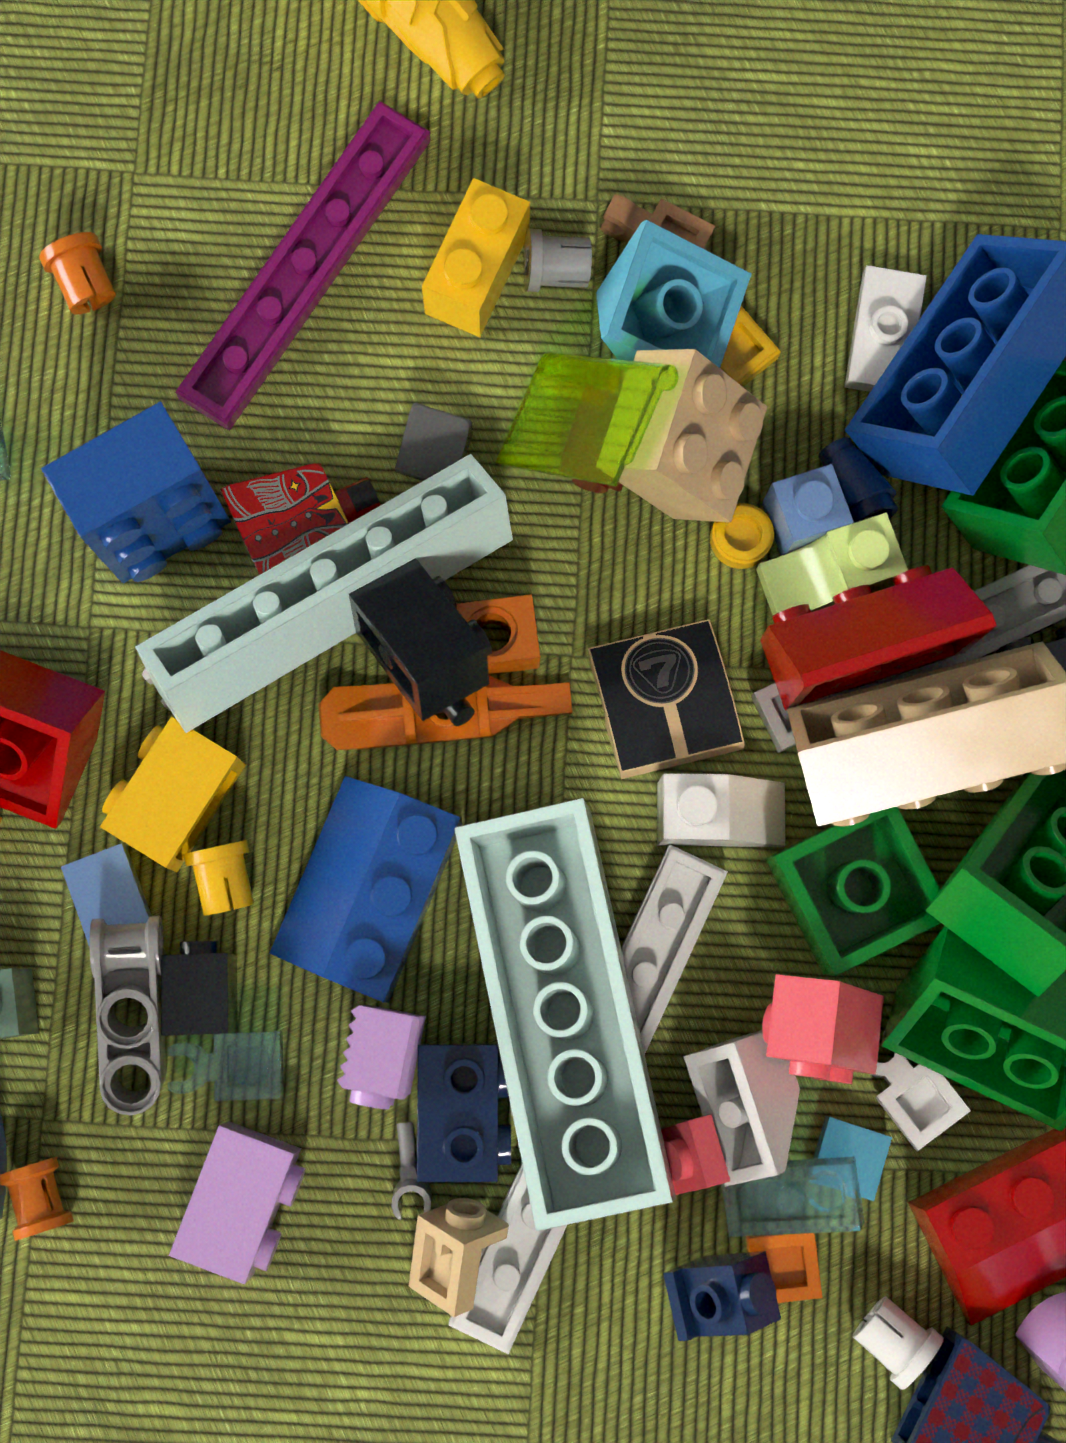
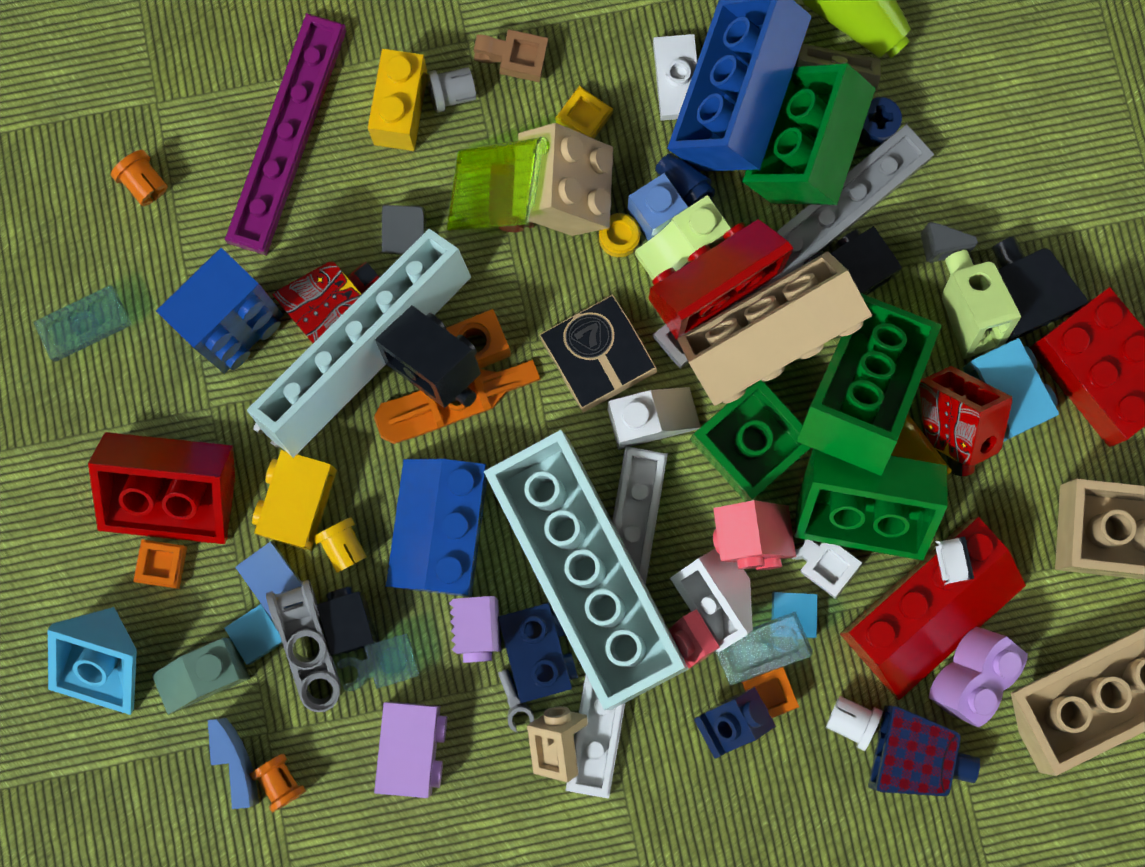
camera: 10 degrees left, 0 degrees up
medium azure slope [596,220,751,374] -> none
none -> medium azure tile [224,604,282,665]

